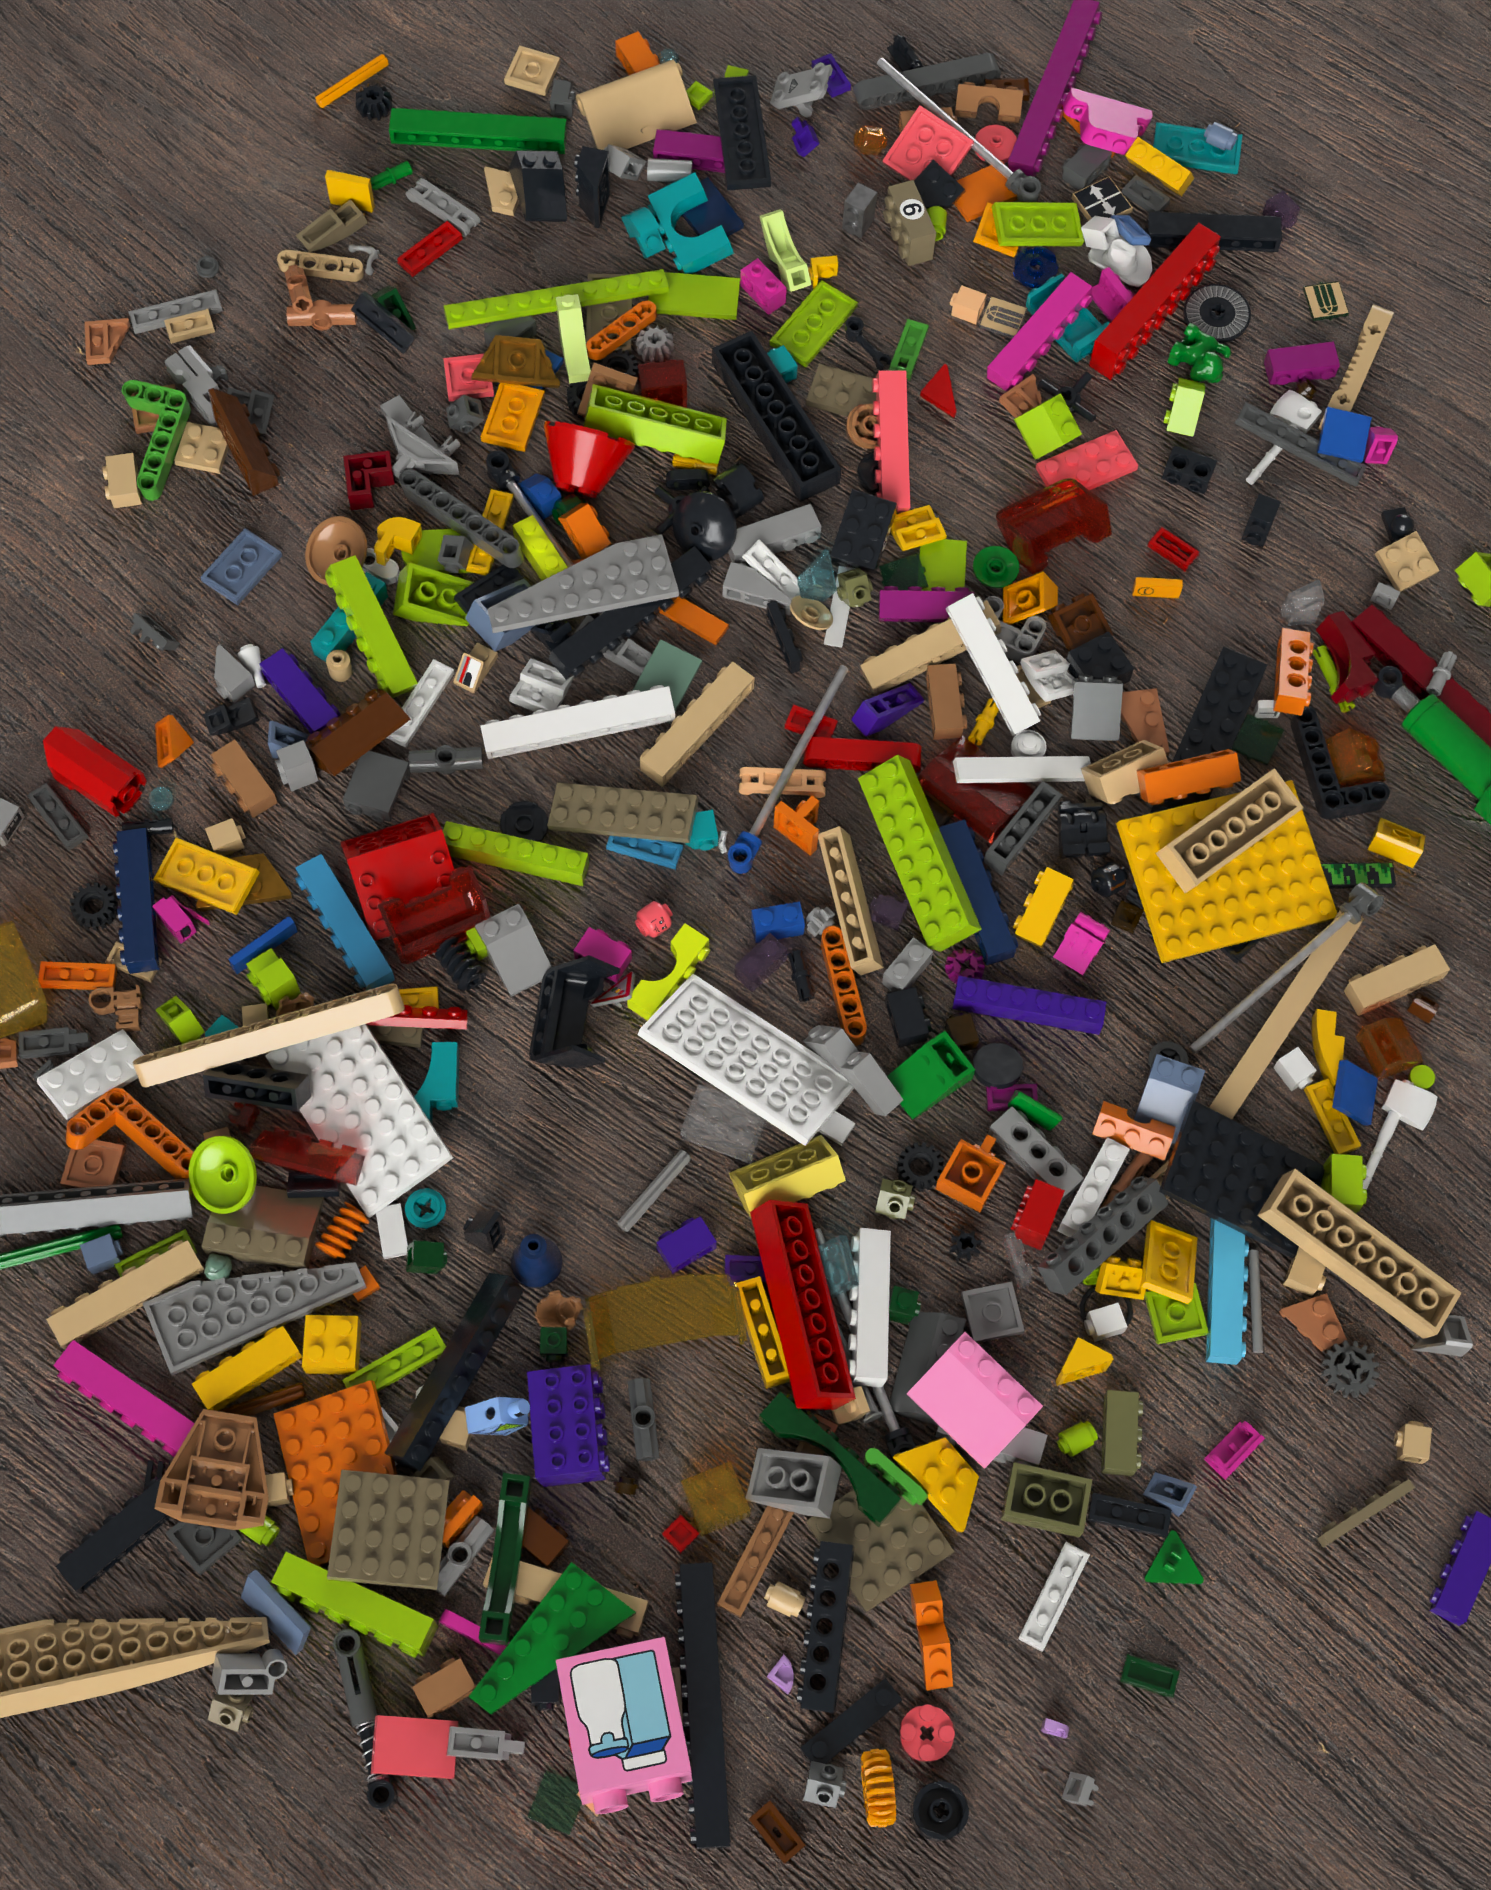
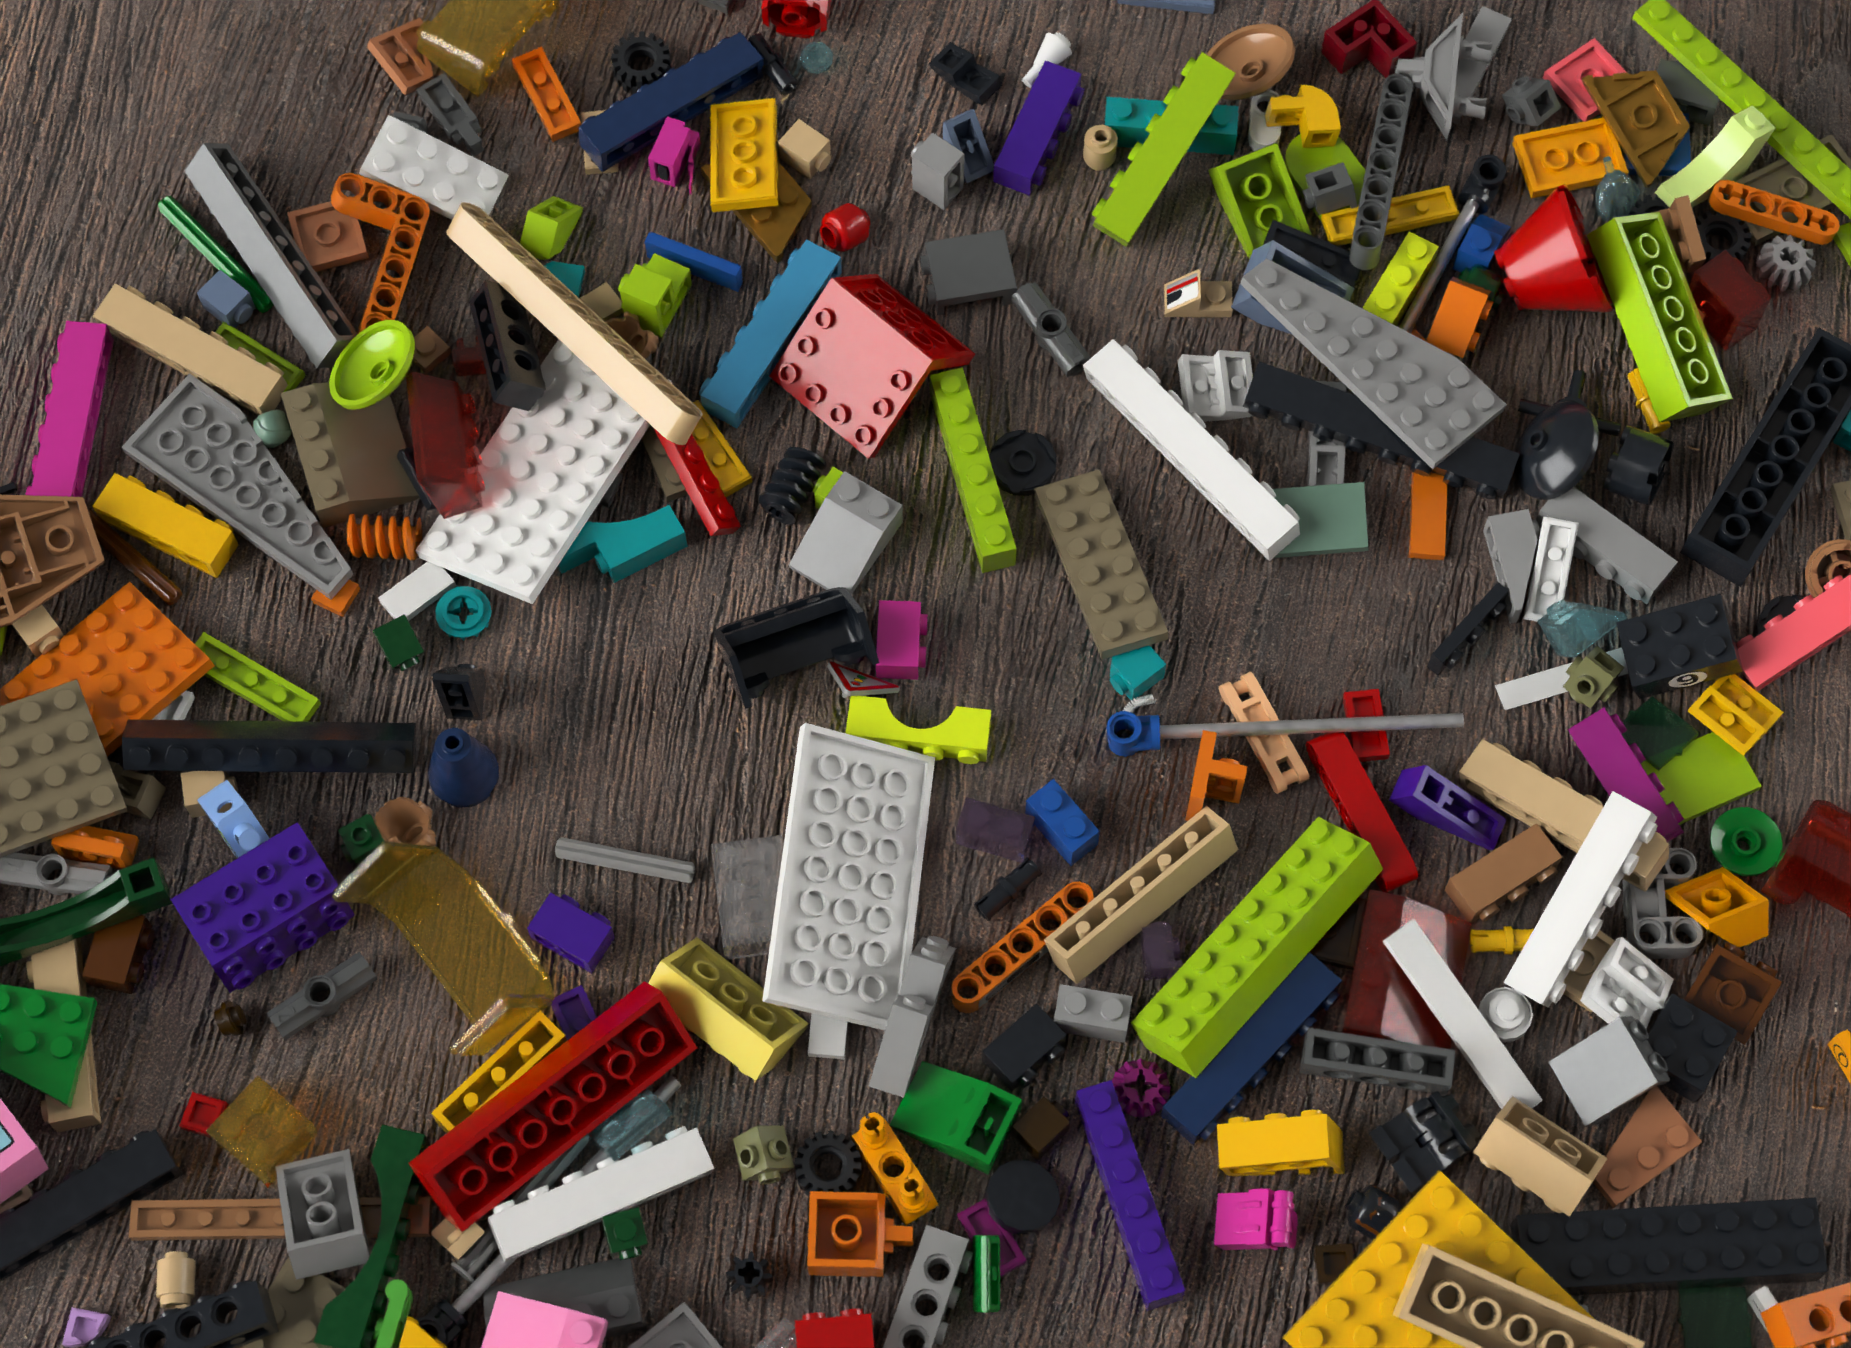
camera: 65 degrees right, 0 degrees up
medium nougat piece [88,985,143,1032] -> none
orange slope [155,715,194,768] -> none
medium nougat brick [210,740,277,818] -> none
light grey slope [214,645,255,703] -> none
yellow brick [302,1315,362,1375] -> none
reddish brown slope [305,688,411,776] -> none
clear red windscreen [378,866,491,964] -> none
white tile [387,659,455,748] -> none
black slope [531,620,573,652] -> none
dark azure tile [606,836,683,870] -> none
coral head [635,901,673,938] -> none
tan brick [640,661,755,787] -> none
black beam [666,469,710,490] -> none
tan dish [790,595,833,630] -> none
light grey gear [806,907,836,937] -> none
orange brick [1137,749,1241,805] -> none
none -> red head [820,203,870,252]
none -> light orange piece [850,1112,938,1225]
none -> clear light blue piece [1595,156,1640,221]

